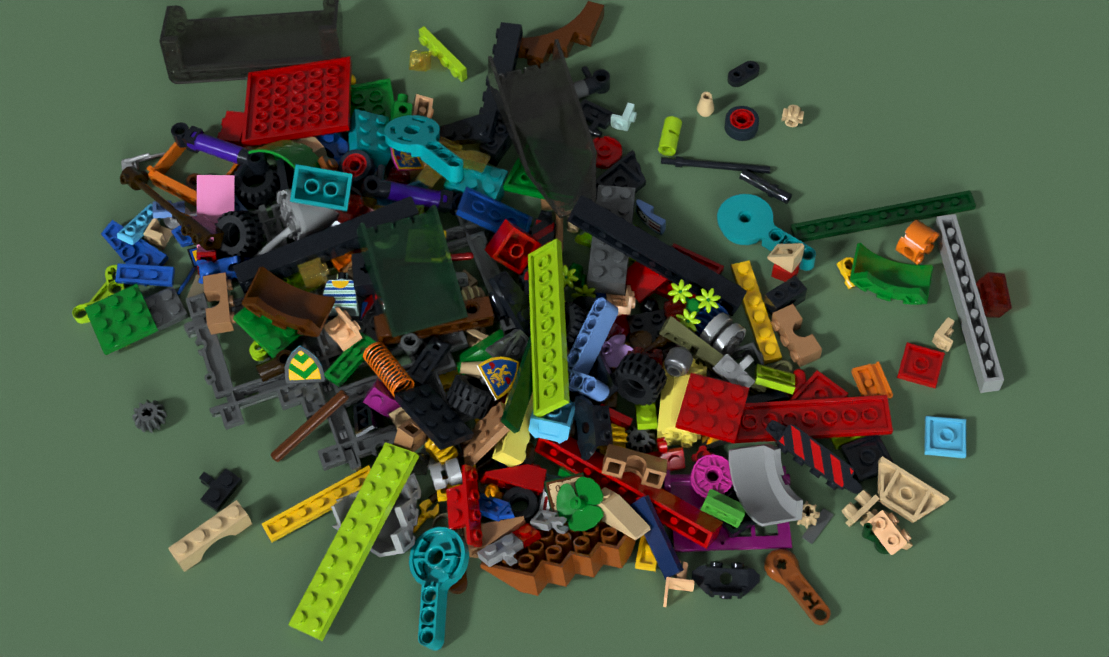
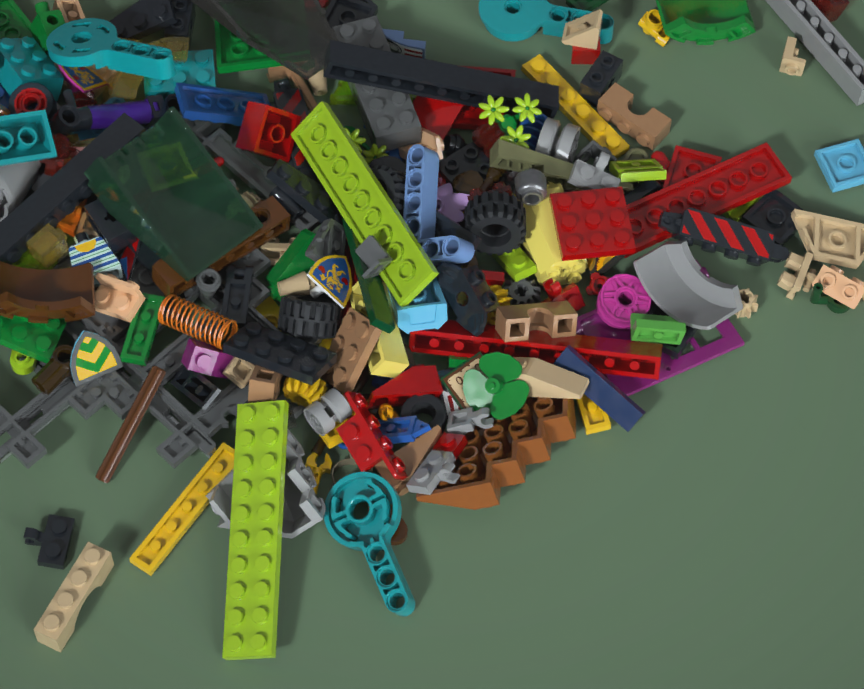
camera: 30 degrees left, 0 degrees up
light nougat bracket [663,561,695,607] -> none
black piece [692,561,760,599] -> none
dark orange beam [764,549,831,625] -> none
dark grey window [802,508,834,544] -> none
orange plate [851,361,893,399] -> none
red tile [897,342,945,389] -> none
none -> dark grey bracket [355,235,393,279]

